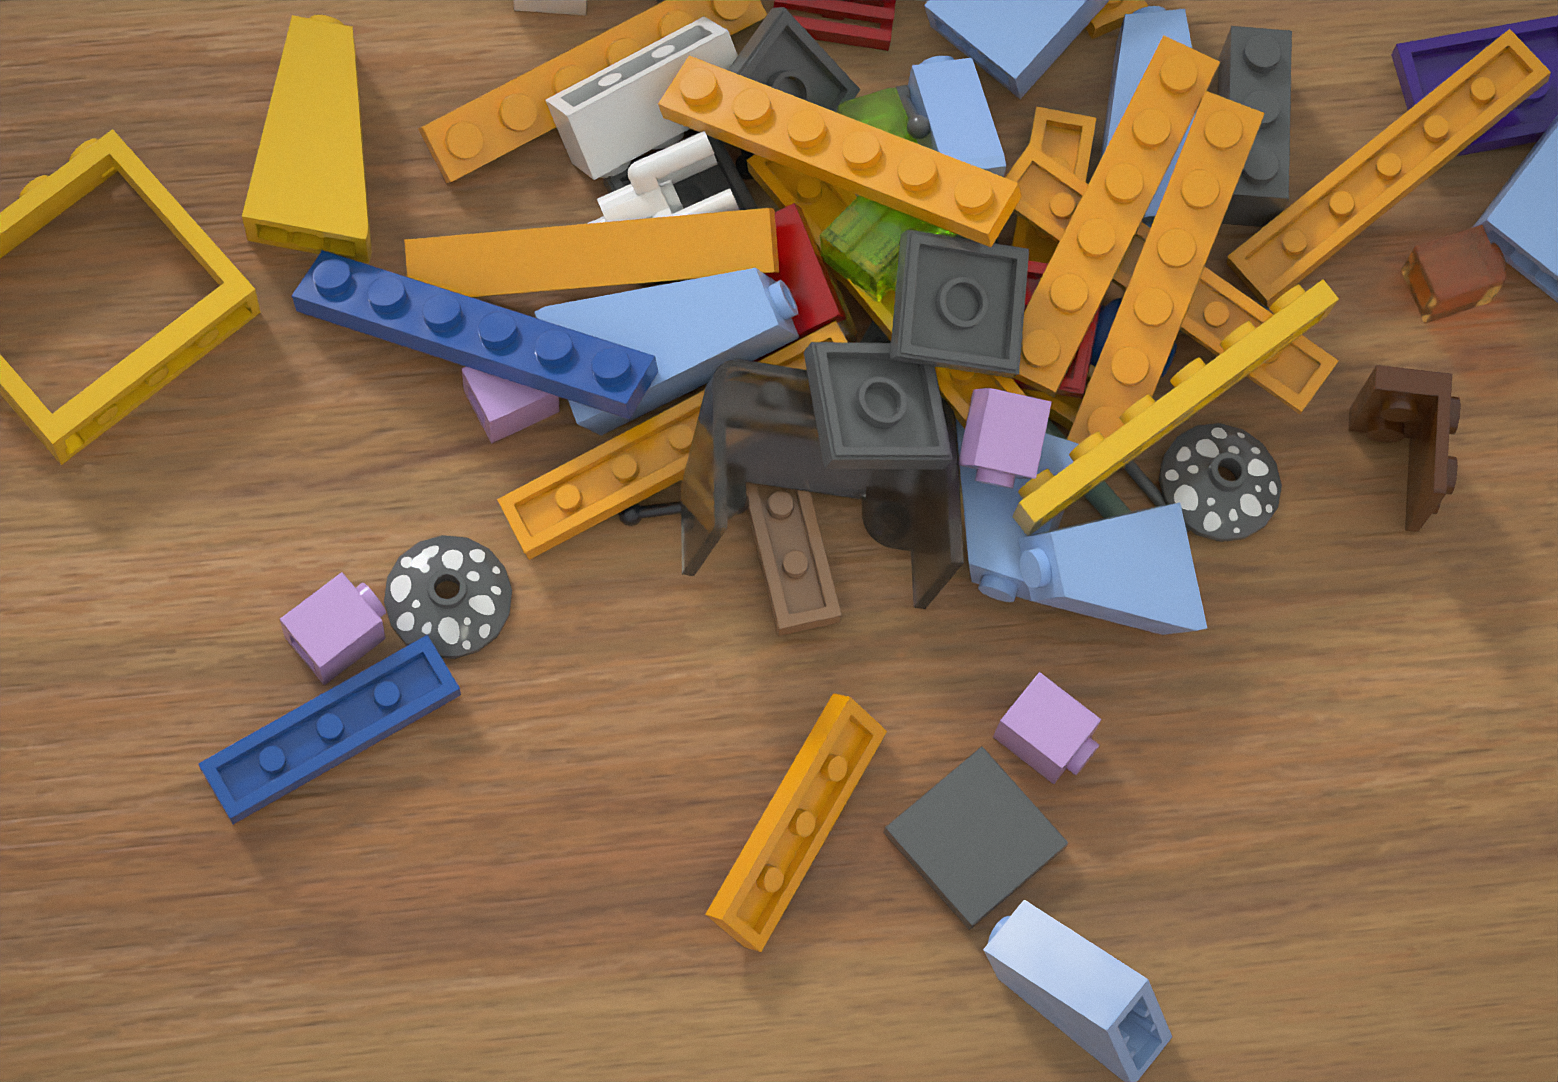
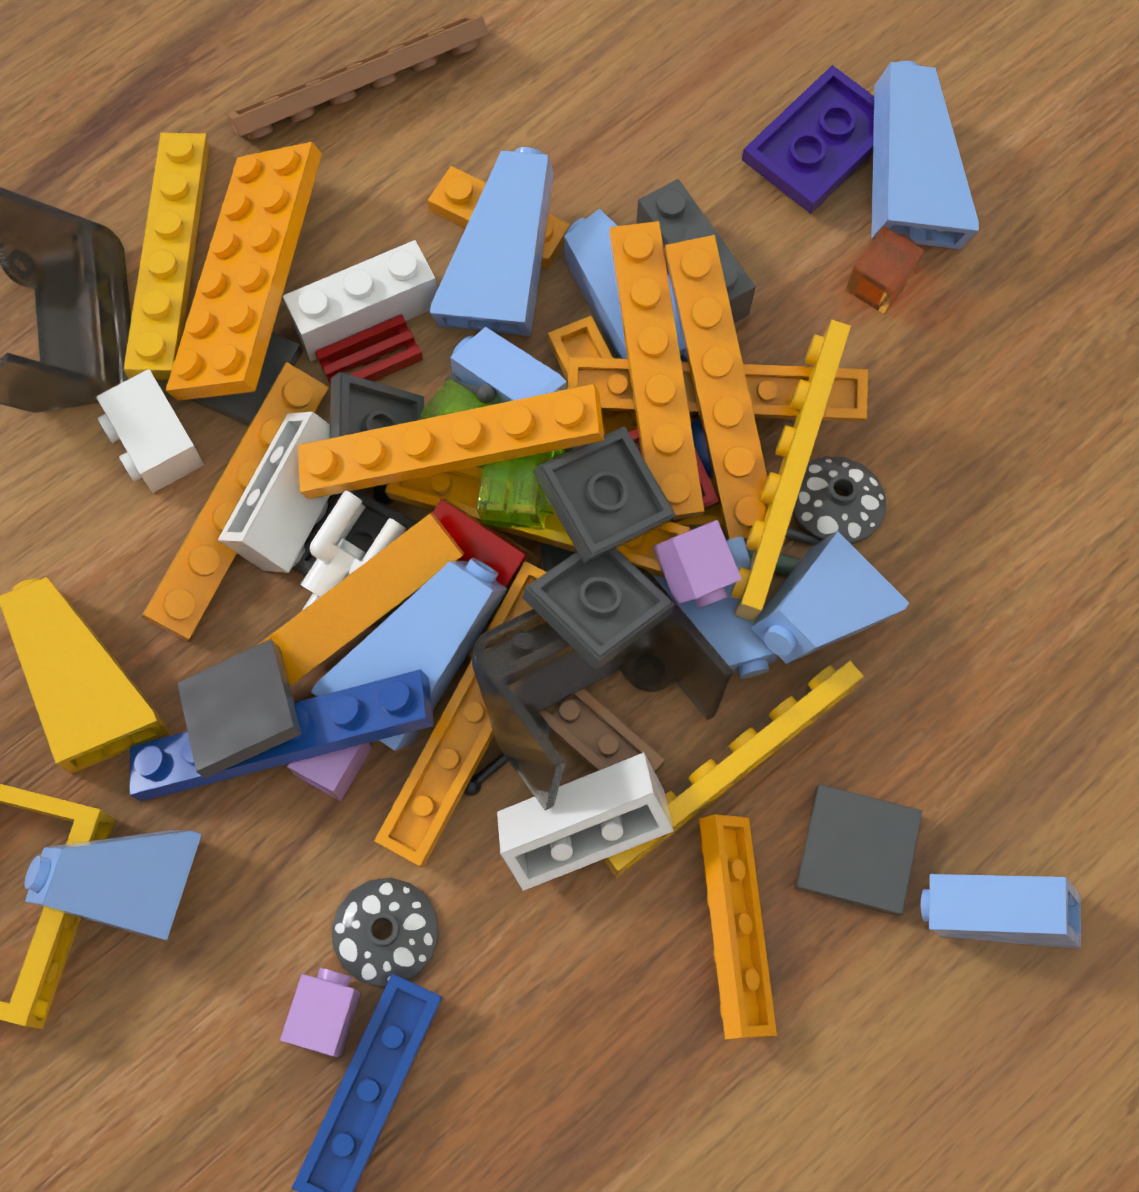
camera: 25 degrees left, 0 degrees up
lavender brick [993,672,1101,784] -> none
light orange plate [1227,29,1551,307] -> none
reddish brown bracket [1348,365,1461,532] -> none
none -> light blue slope [24,830,202,940]
none -> dark grey tile [177,639,302,779]
none -> white brick [497,752,674,891]
none -> yellow plate [603,661,864,879]

